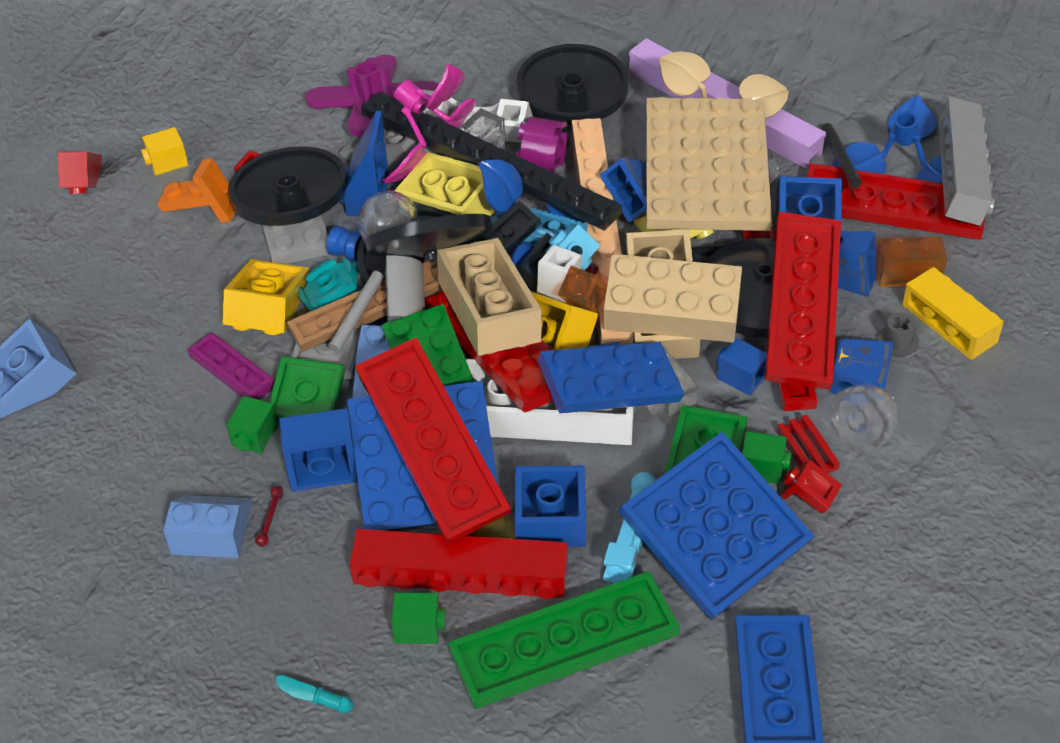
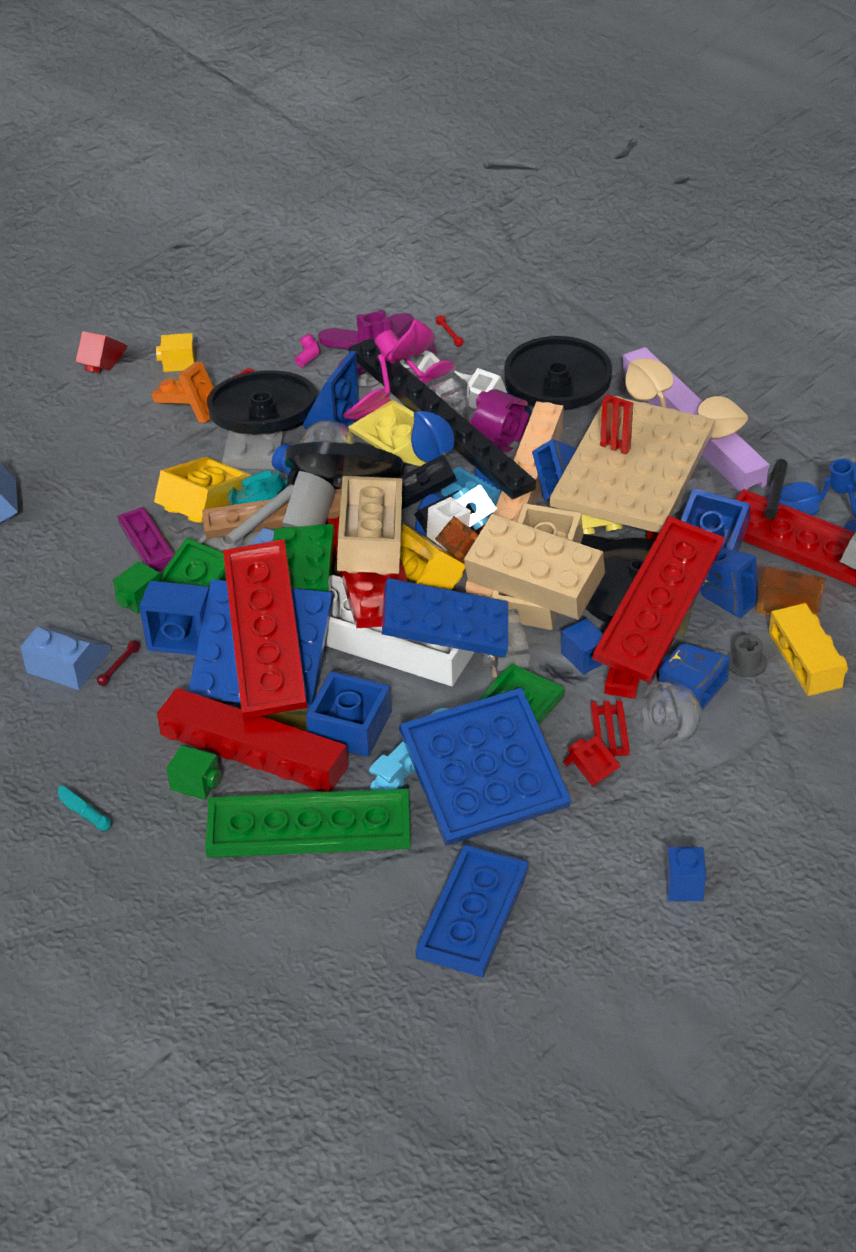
camera: 20 degrees right, 5 degrees down
green brick [742,431,791,484] -> none
none -> dark pink arm [294,334,320,368]
none -> red hinge [436,315,464,347]
none -> red tile [600,394,634,454]
none -> blue brick [666,847,706,901]

